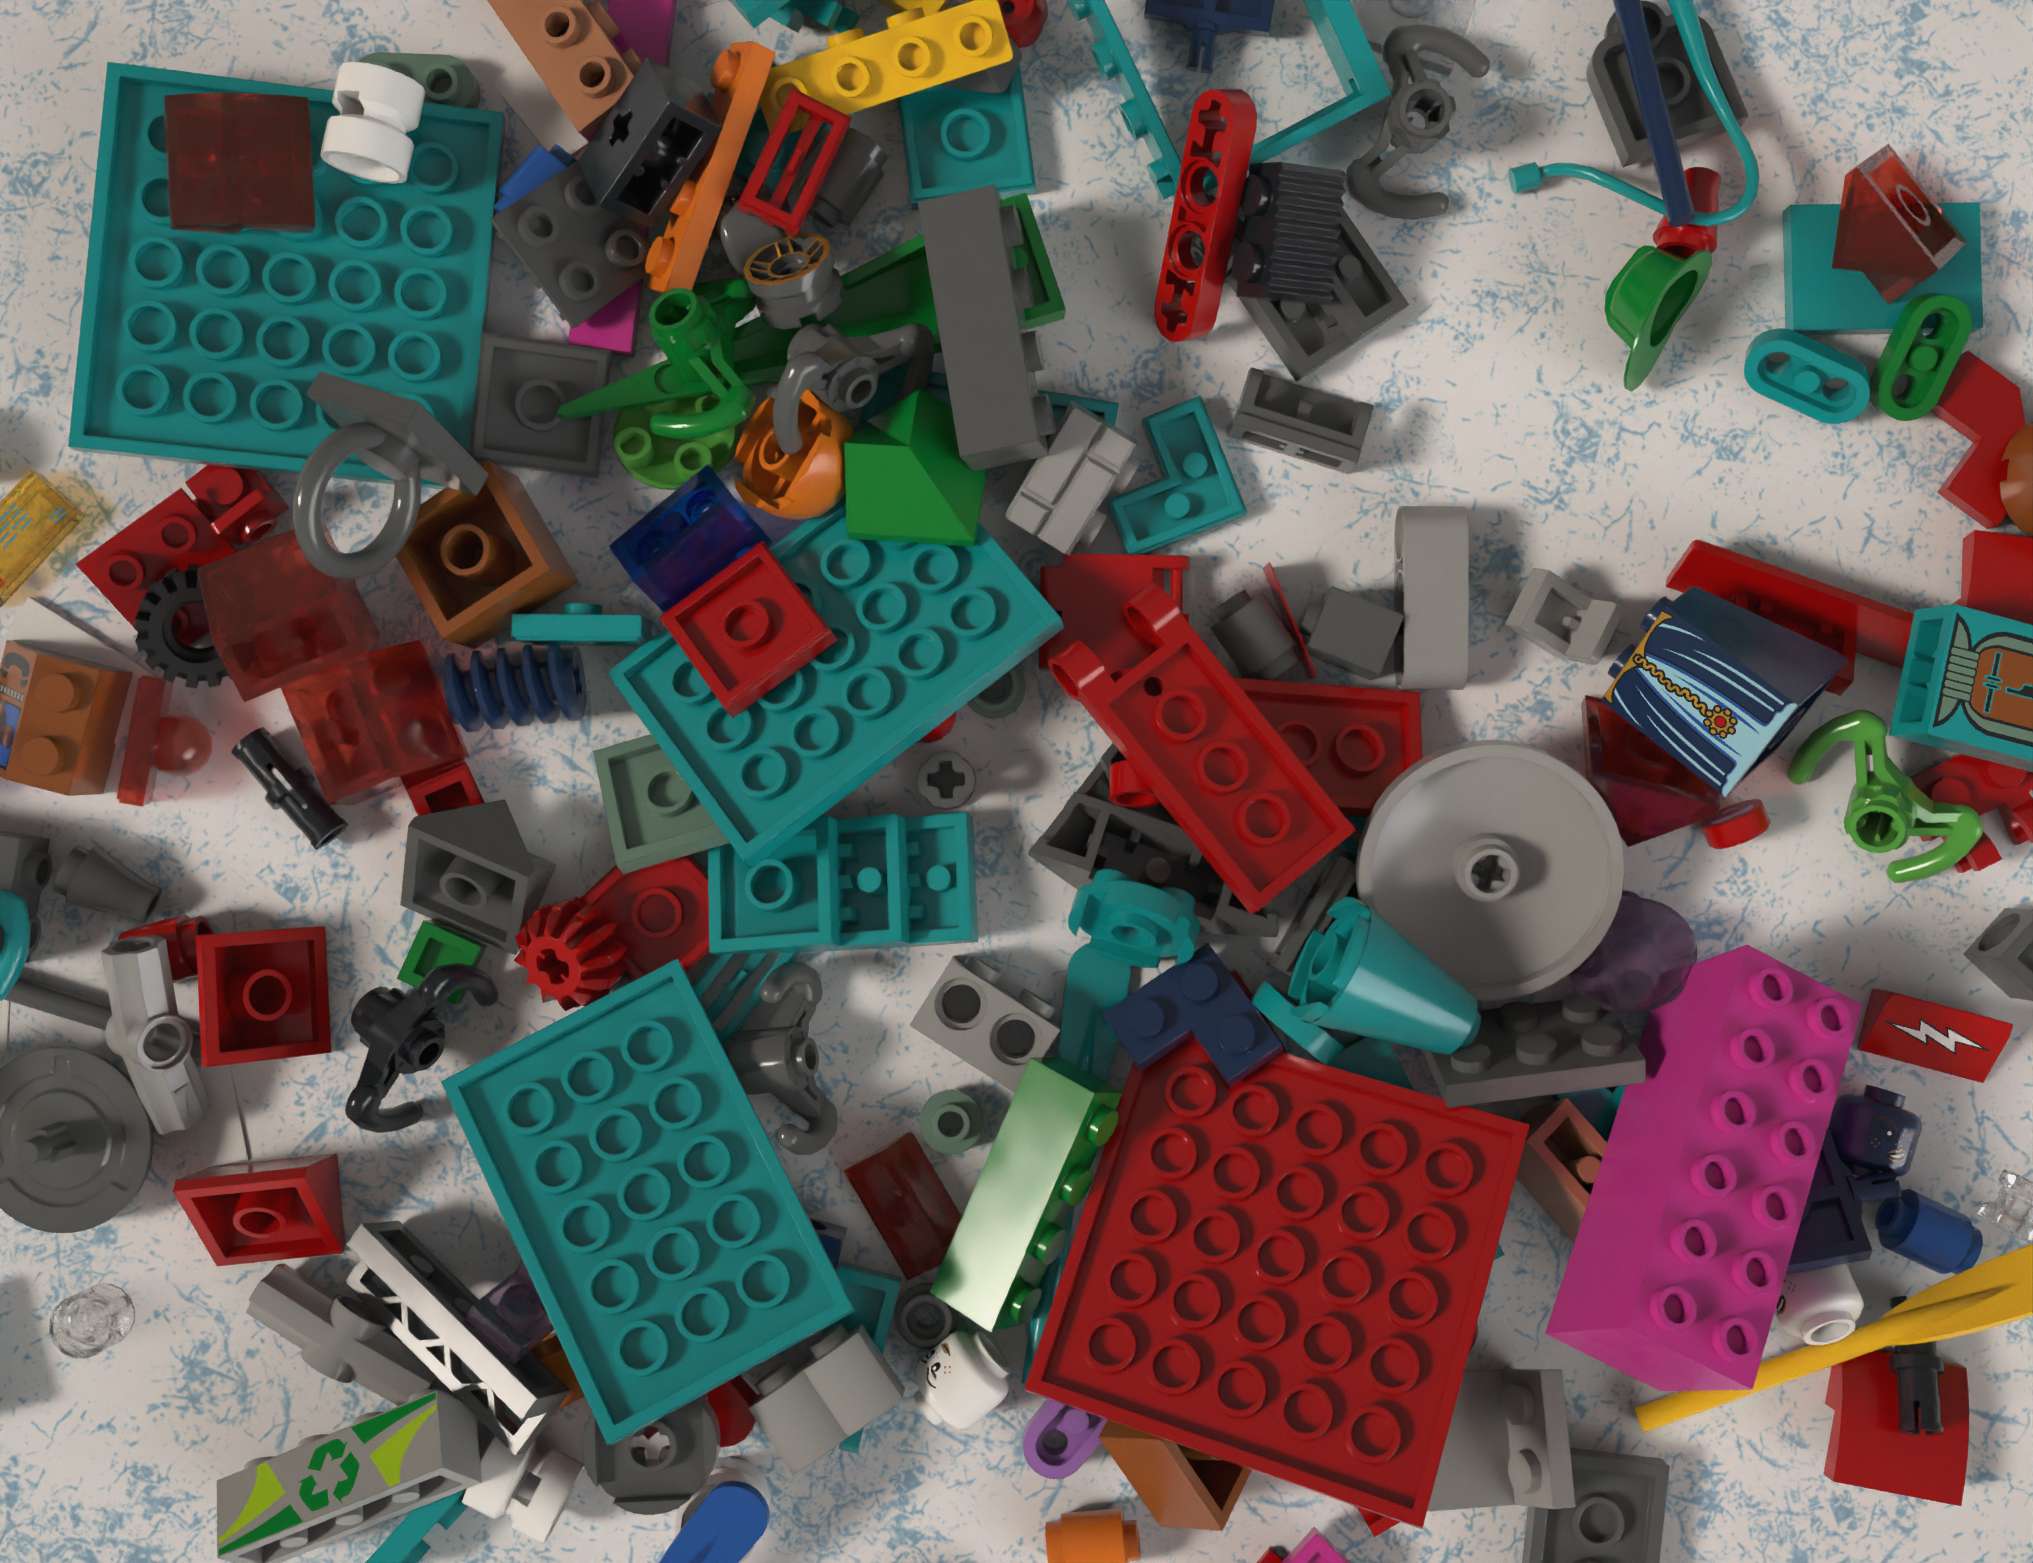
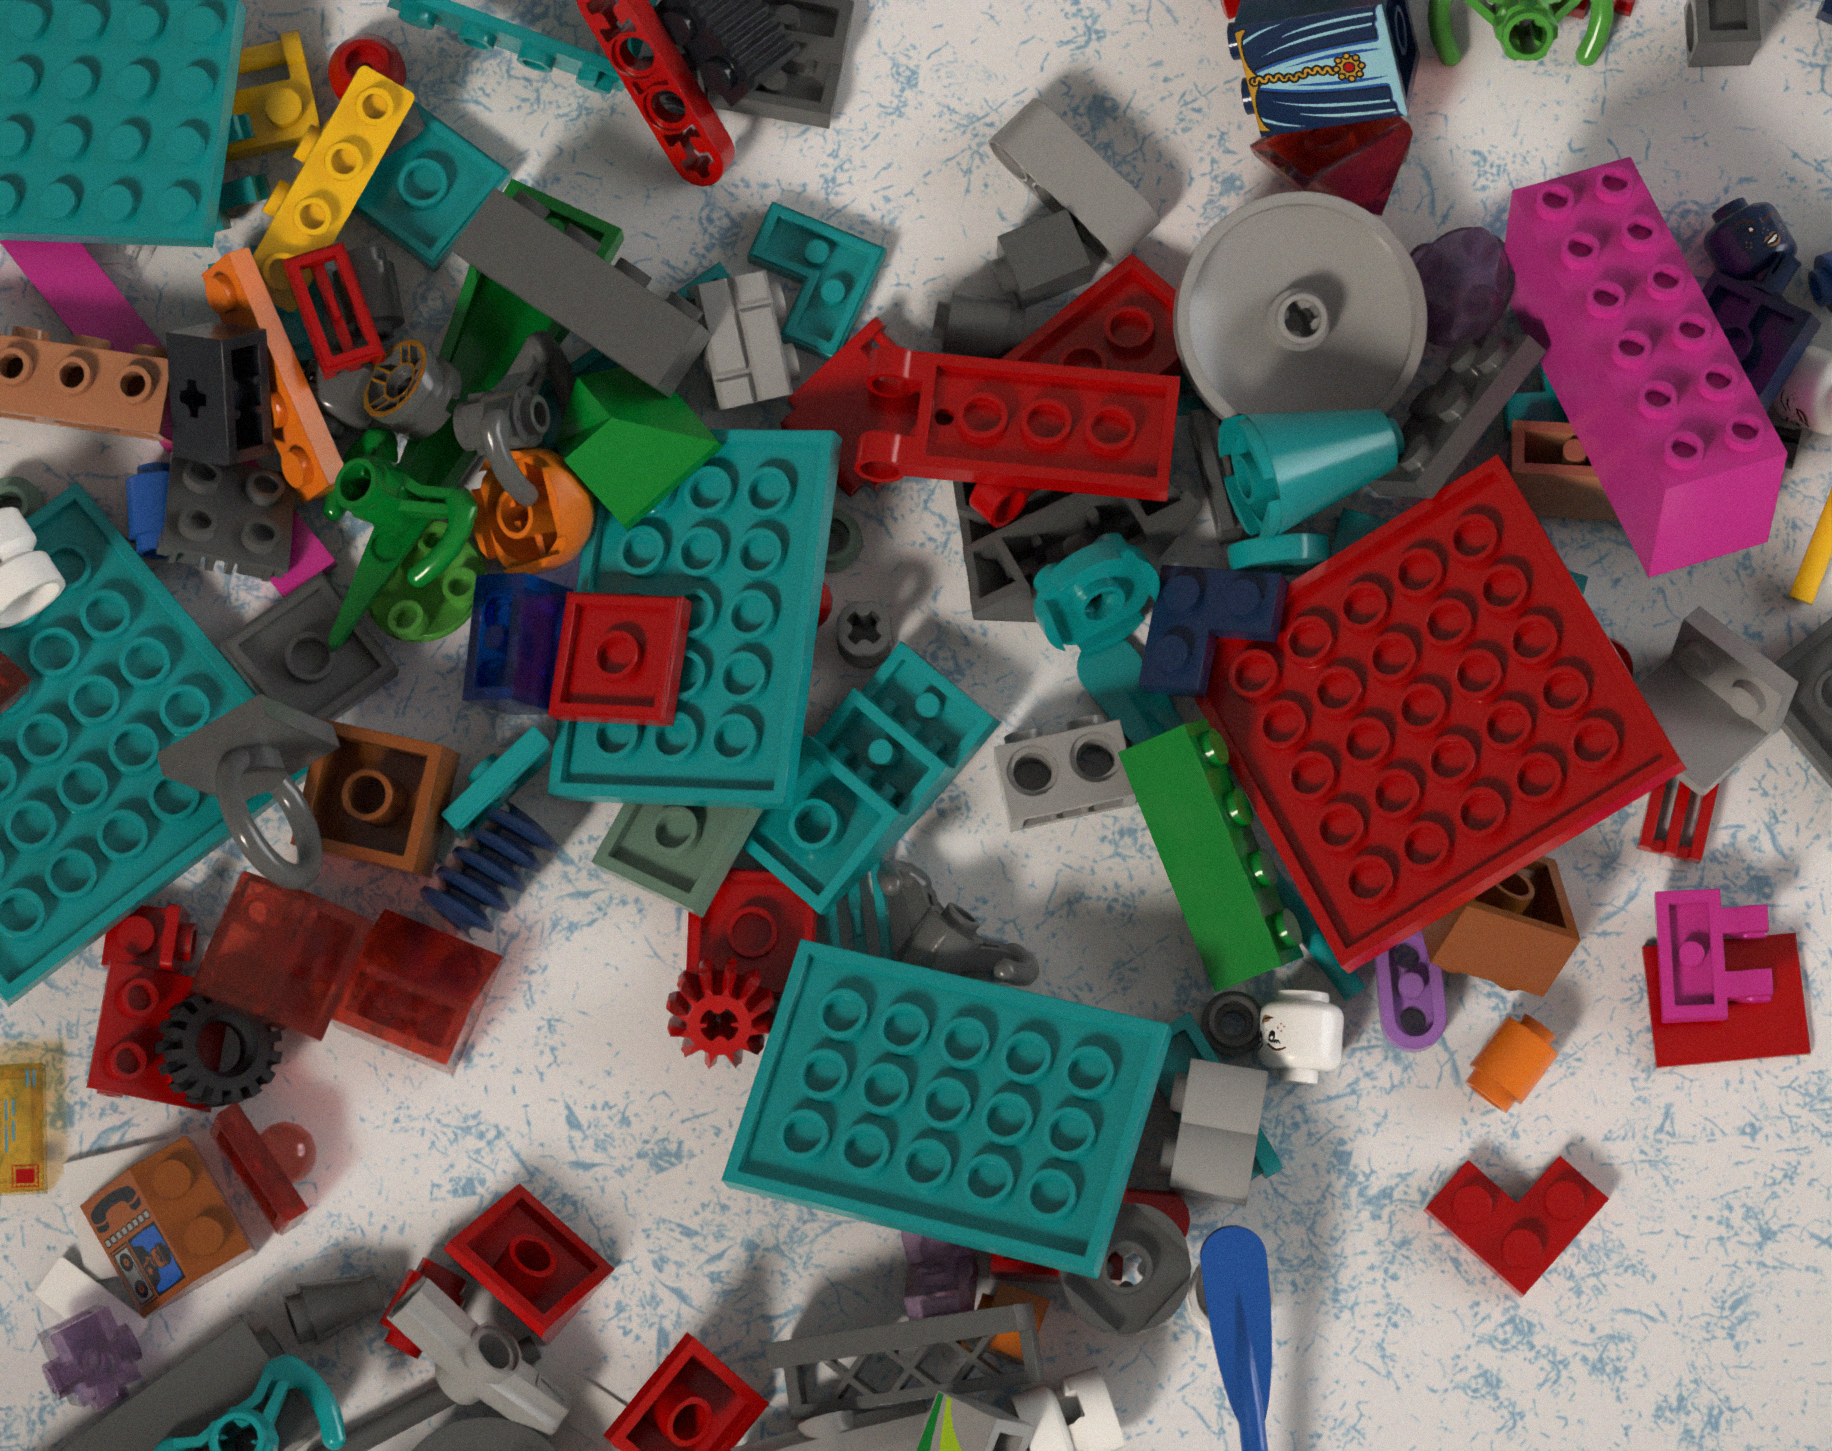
camera: 45 degrees left, 10 degrees down
black pin [231,727,348,850] -> none
black piece [345,963,498,1133] -> none
green tile [397,920,487,1005] -> none
dark grey slope [400,799,556,955] -> none
red slope [404,760,485,816] -> none
white sticker [491,56,589,156] -> none
clear red slope [844,1132,962,1280] -> none
sand green plate [919,1089,983,1155] -> none
dark grey hinge [1228,367,1374,474] -> none
red sticker [1263,562,1317,680] -> none
light grey bracket [1505,568,1624,665] -> none
red tile [1700,799,1771,849] -> none
red slope [1857,988,2013,1083] -> none

